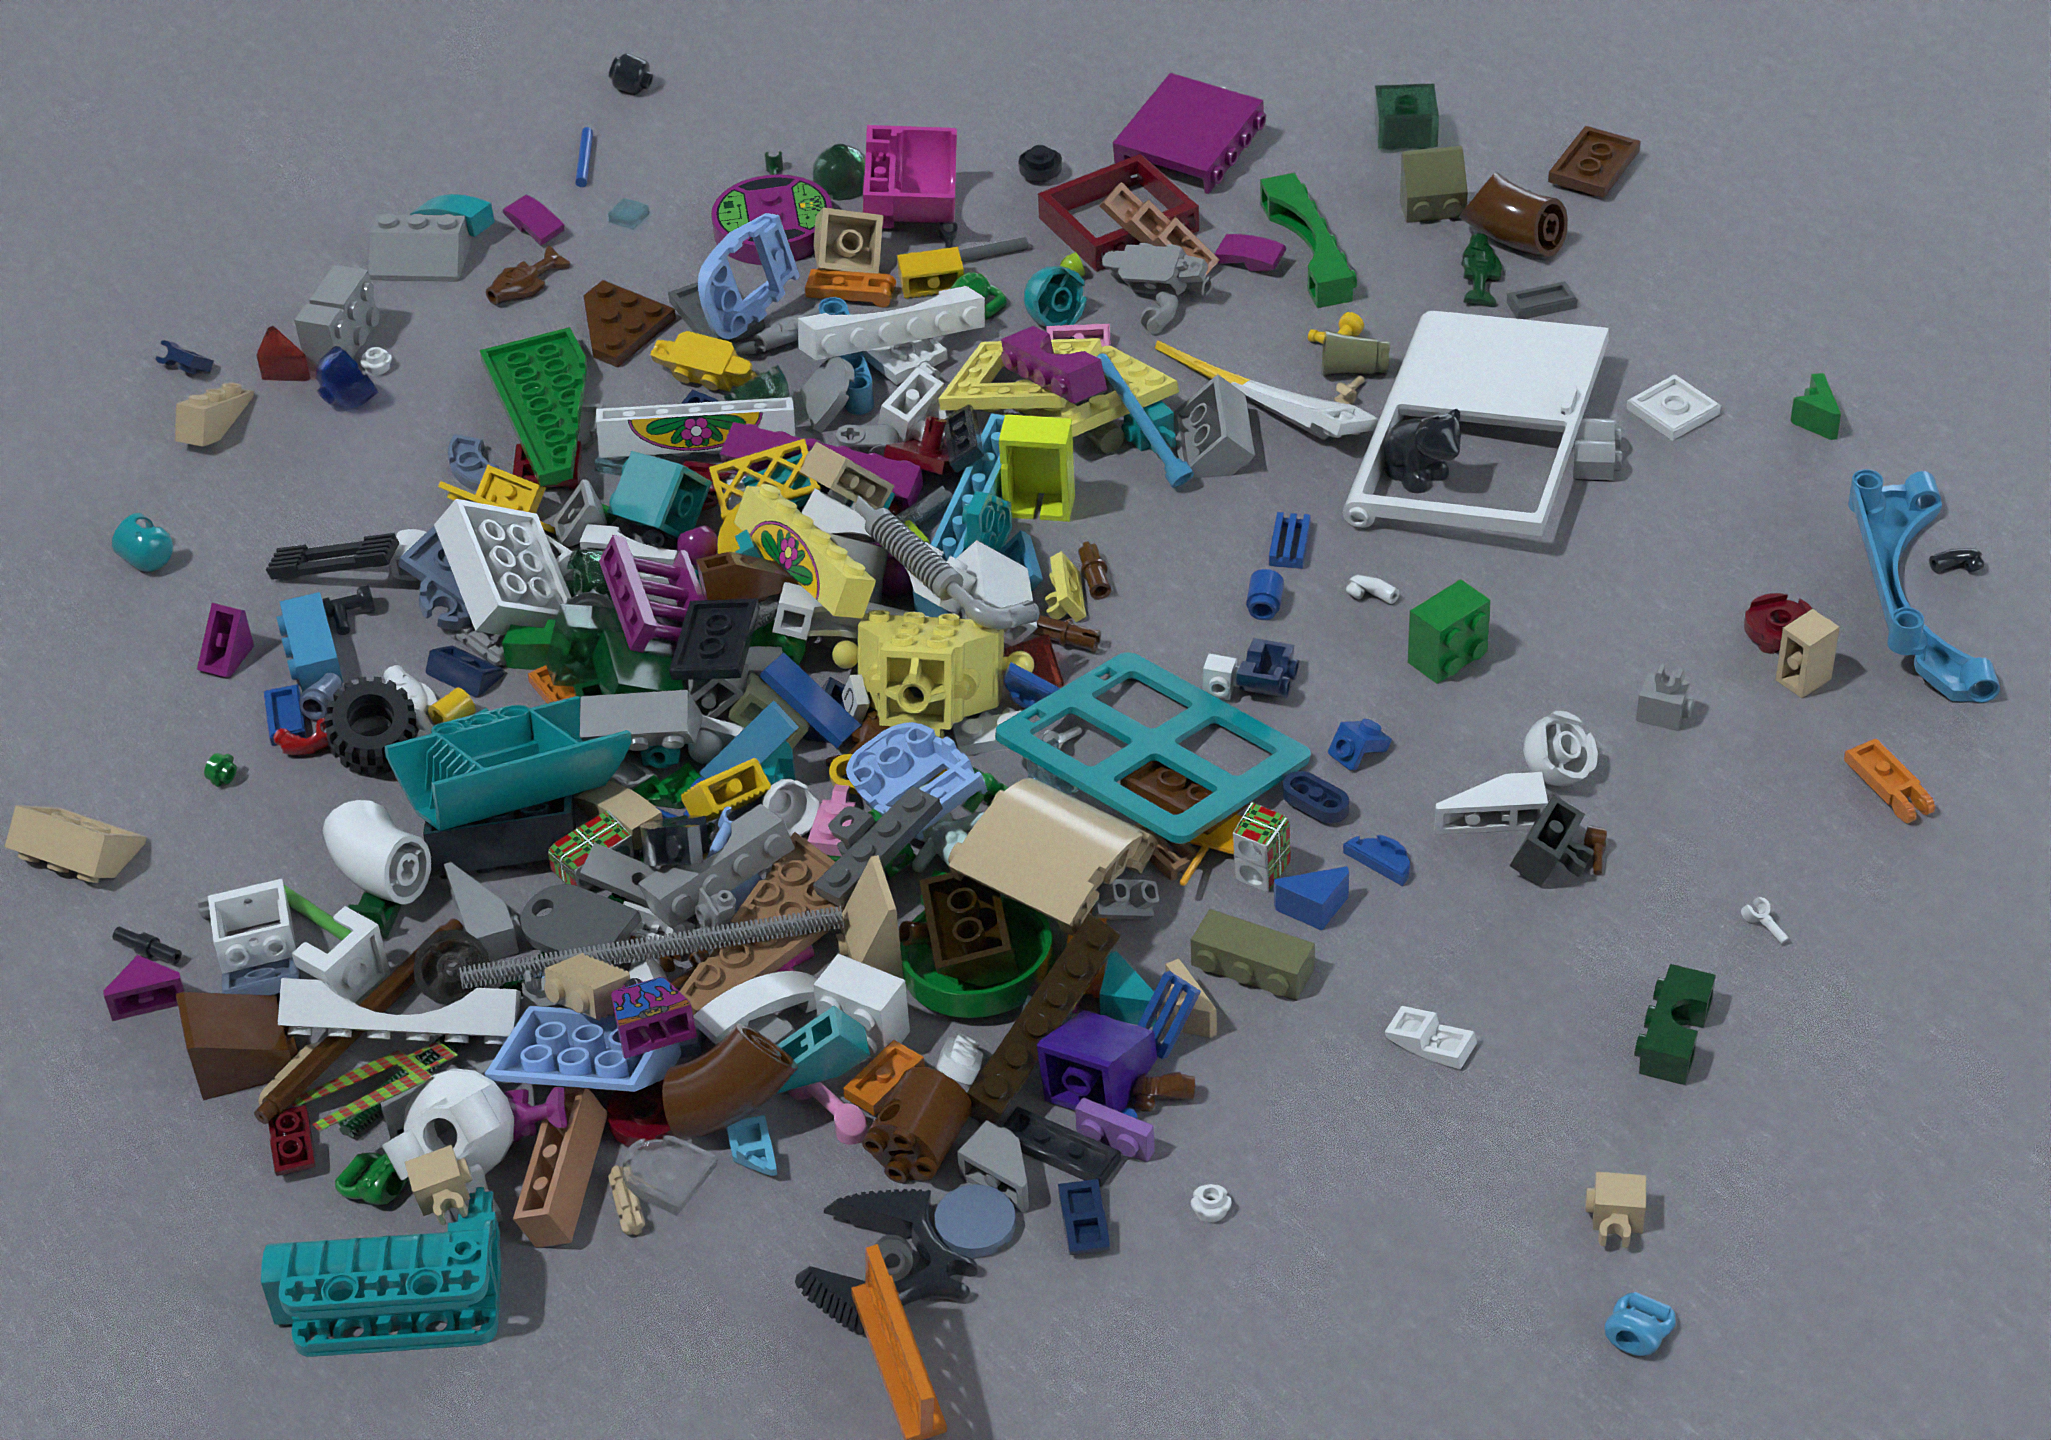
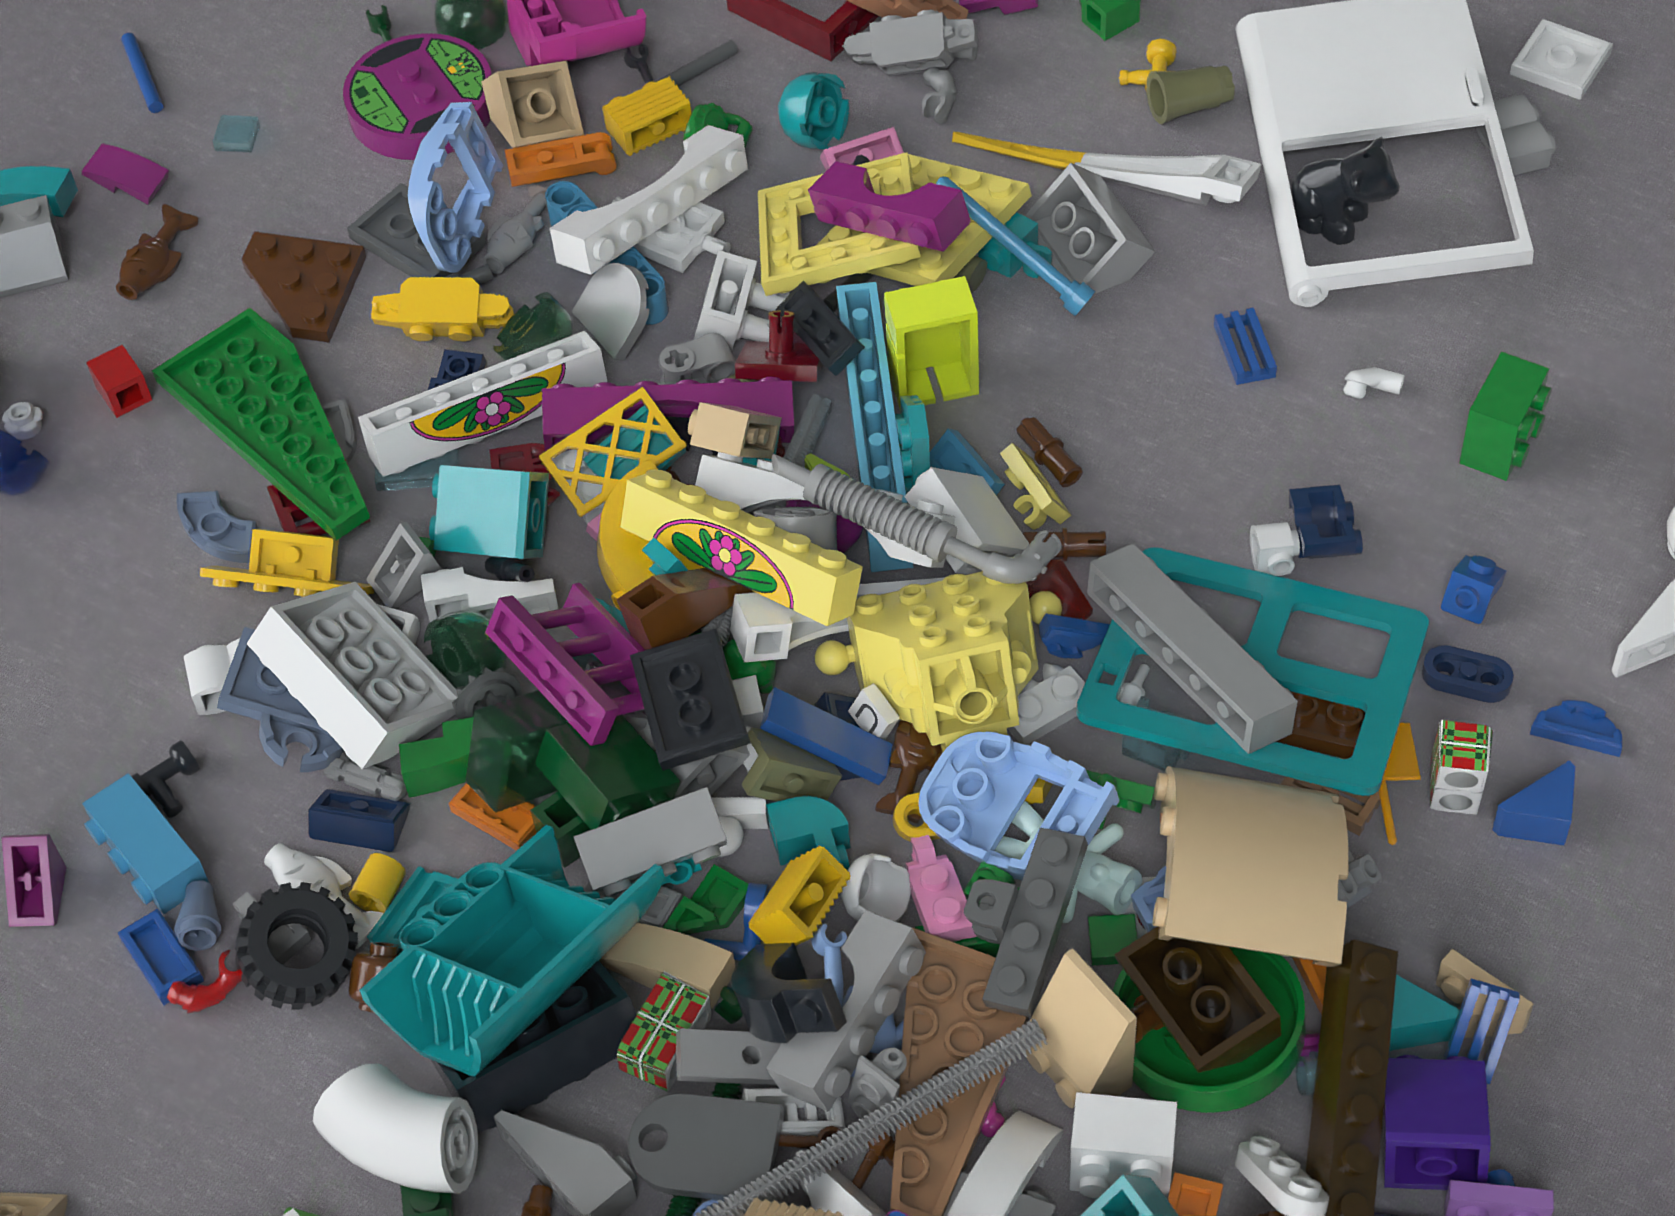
camera: 20 degrees left, 10 degrees up
green plate [204,753,237,787] -> none
black container [266,533,399,580] -> none
magenta piece [676,525,718,566] -> none
dark azure tile [699,701,799,779] -> none
lime hinge [1060,252,1085,277] -> none
reddish brown arm [1130,1072,1195,1112] -> none
olive brick [1191,909,1315,1000] -> none
blue brick [1246,569,1284,620] -> none
tan hand [1334,376,1364,405] -> none
none -> red brick [86,344,153,418]
none -> light grey brick [1087,544,1298,754]

